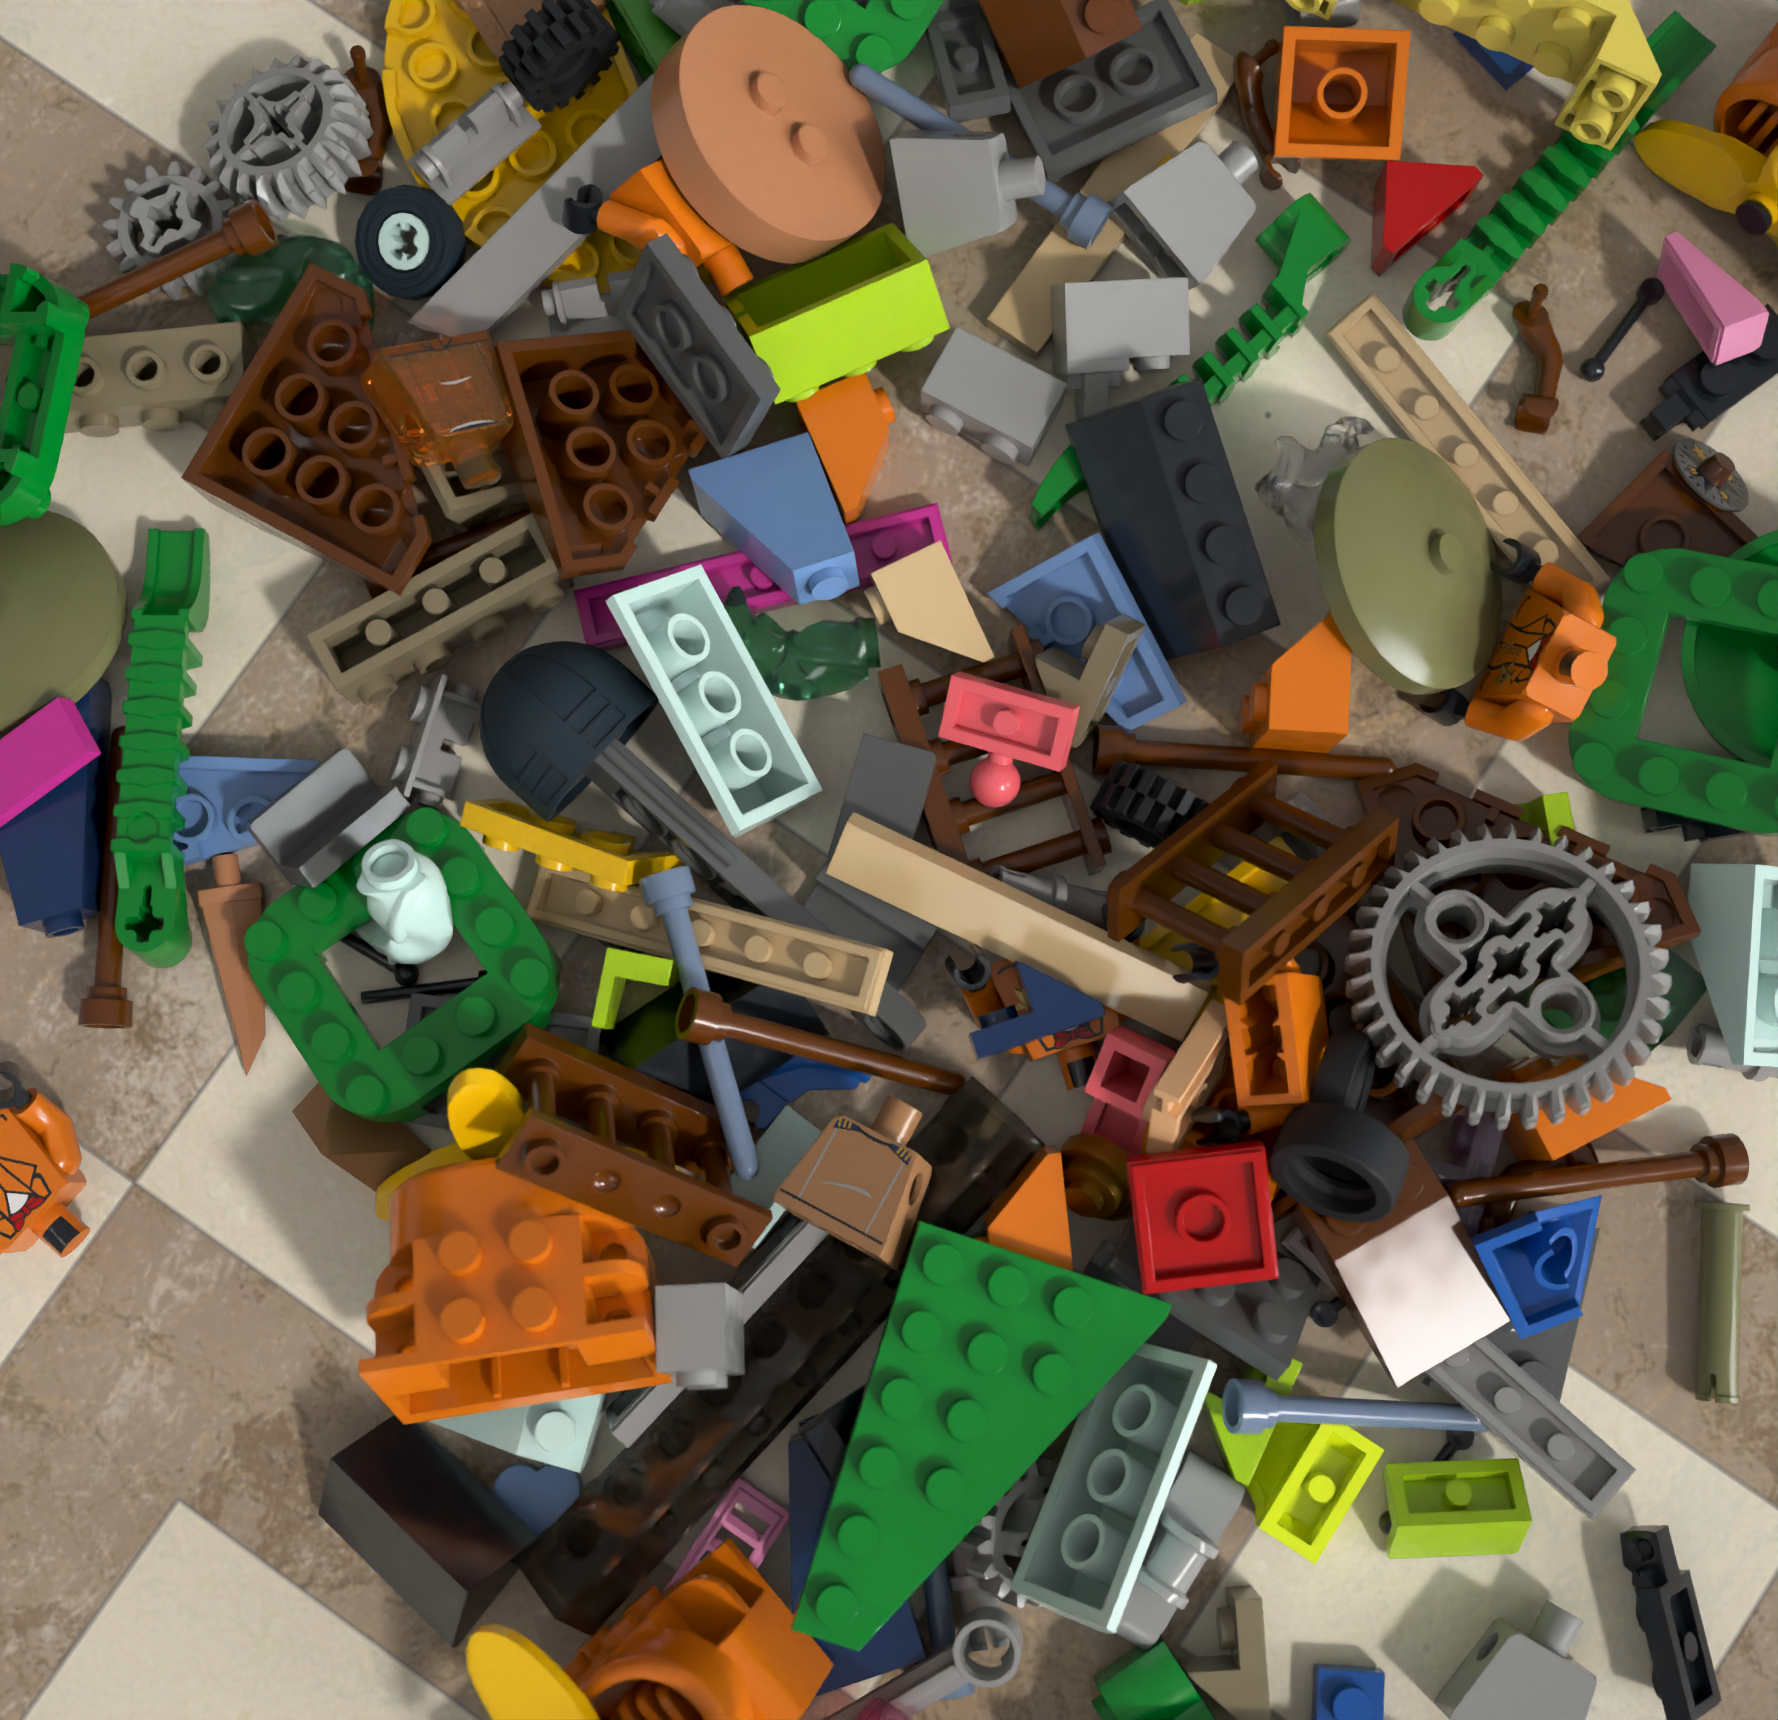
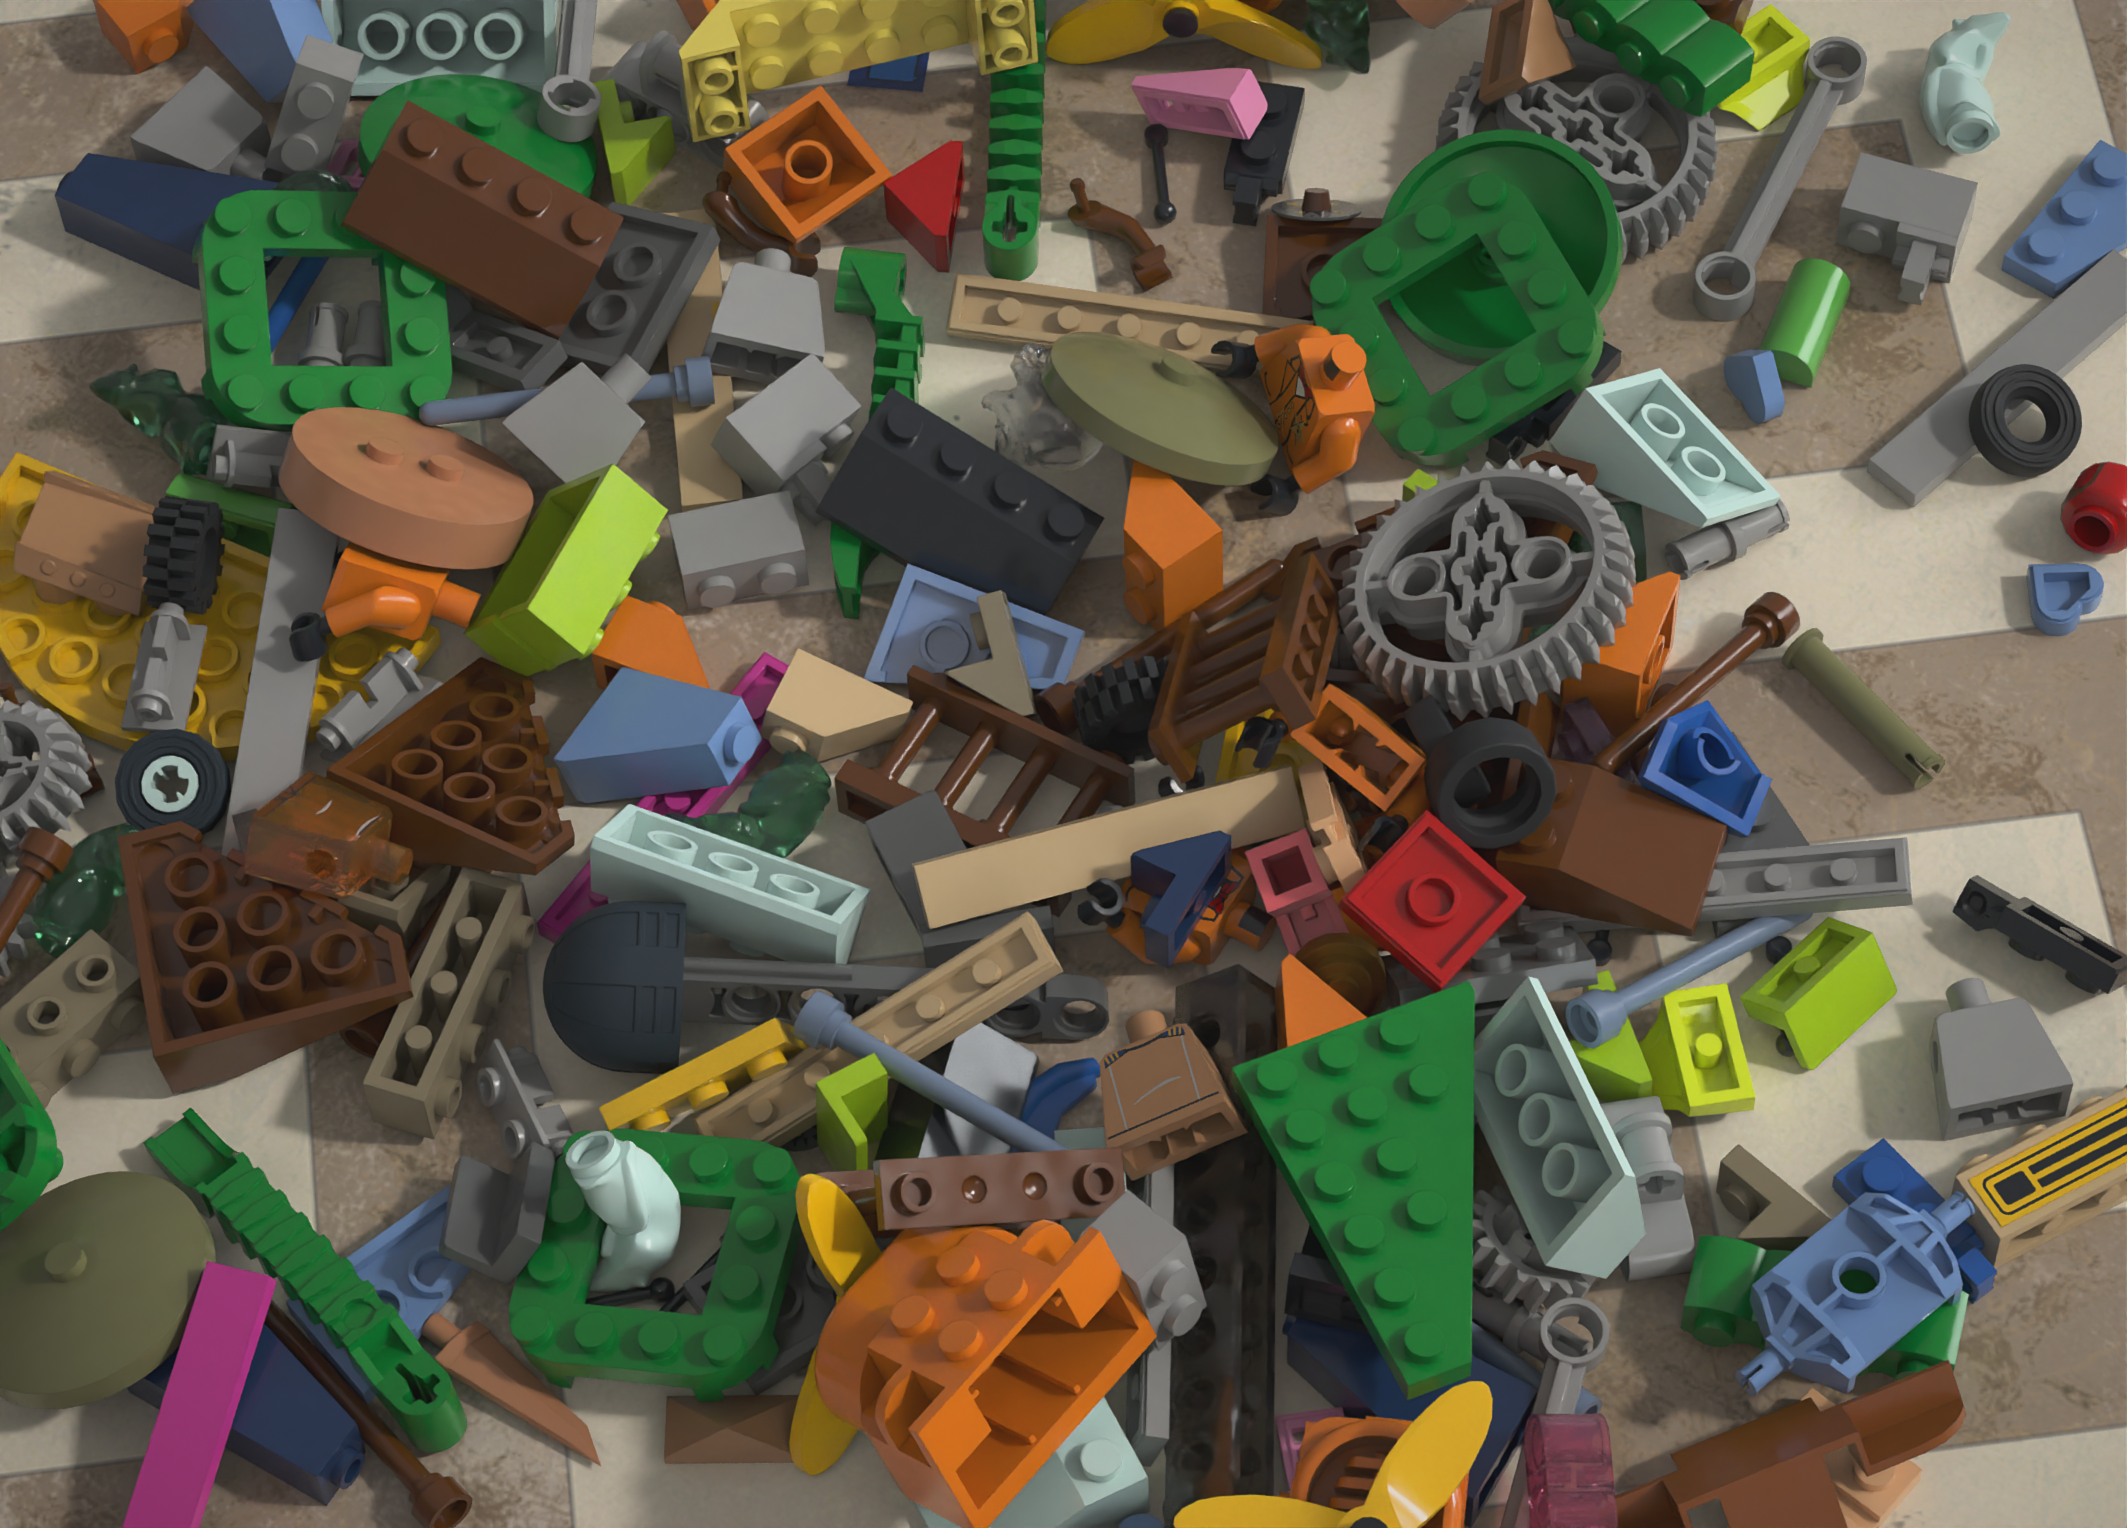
camera: 40 degrees left, 25 degrees down
dark grey plate [616,234,781,459] -> none
reddish brown piece [675,987,966,1096] -> none
coral plate [938,671,1081,808] -> none

